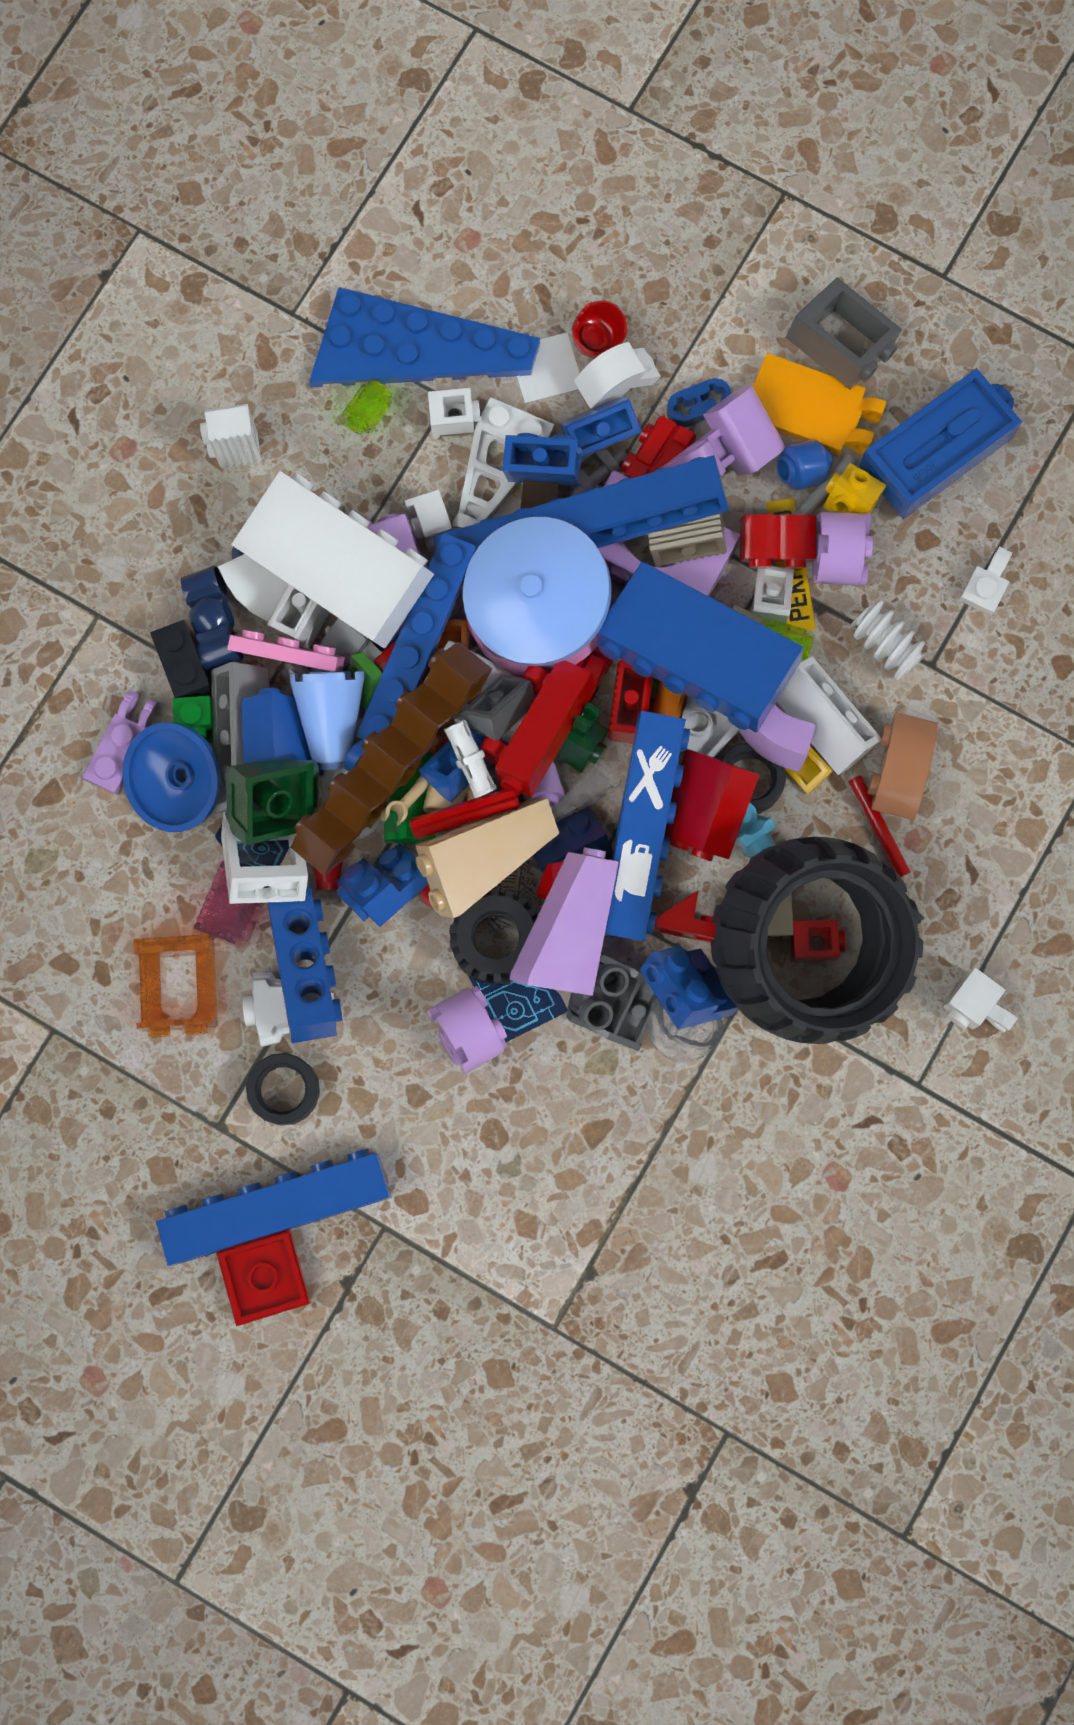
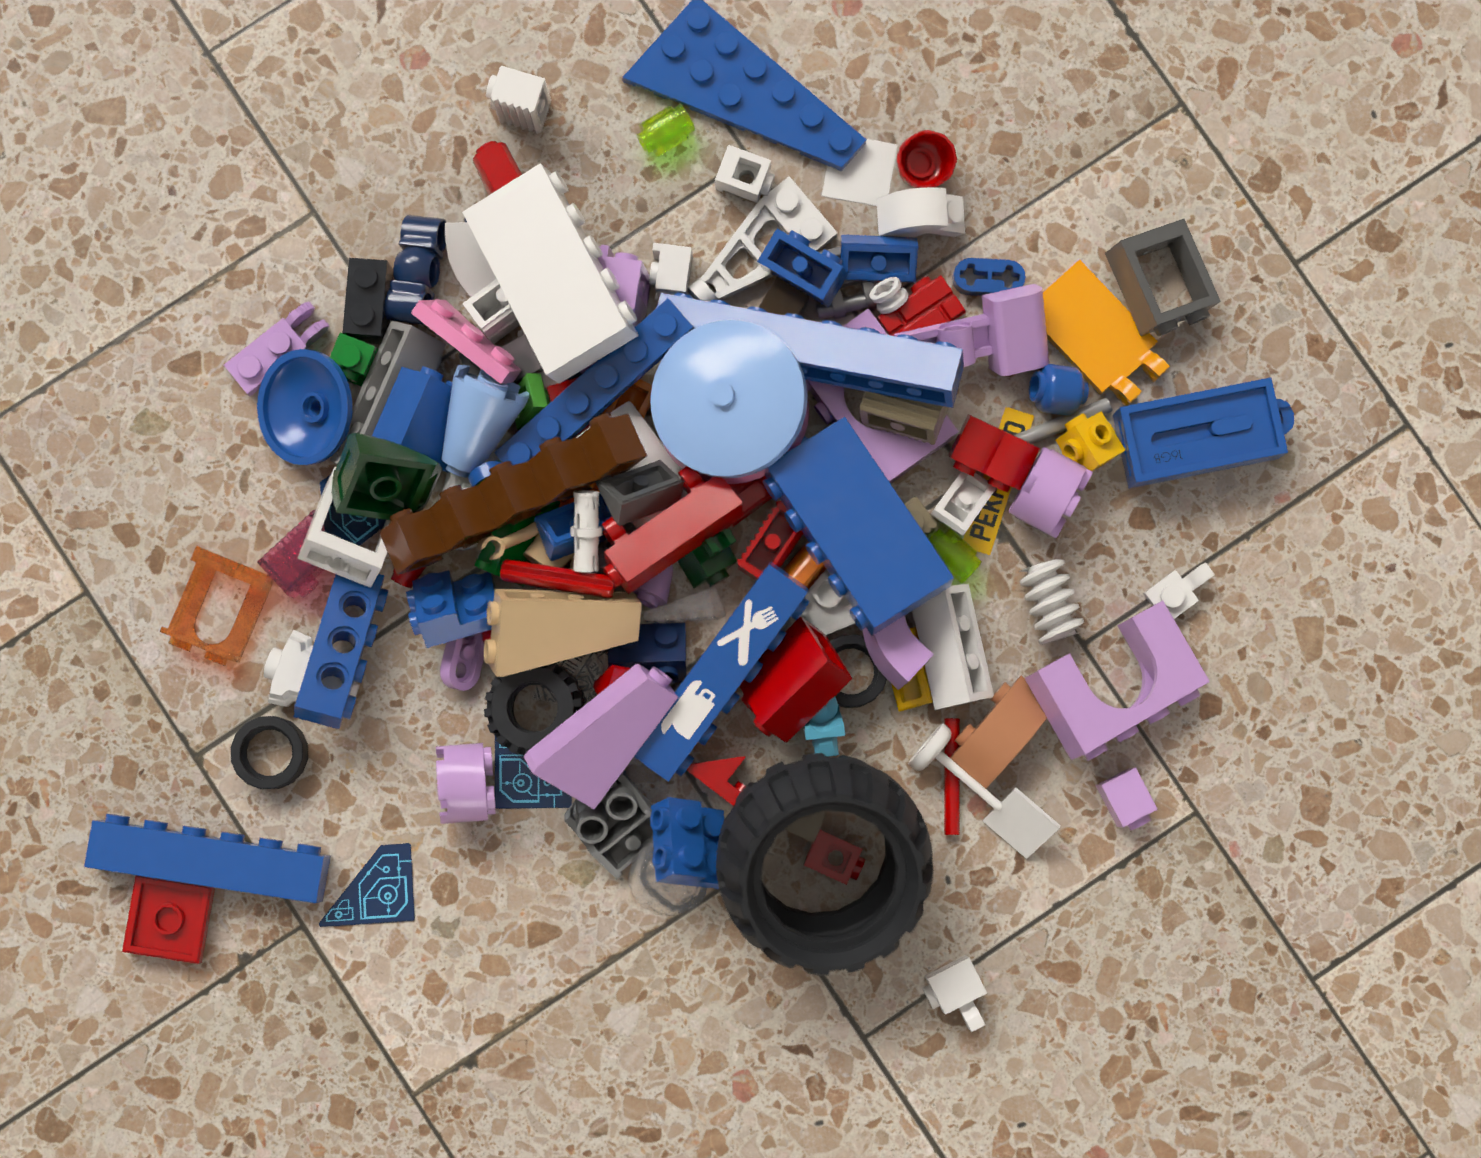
camera: 25 degrees right, 5 degrees up
none -> dark blue sticker [319,843,415,927]
none -> lavender plate [440,633,484,691]
none -> red brick [473,141,522,195]
none -> white bush [869,277,909,314]
none -> white piece [908,723,1061,859]
none -> lavender arch [1025,601,1210,761]
none -> lavender brick [1095,767,1158,830]

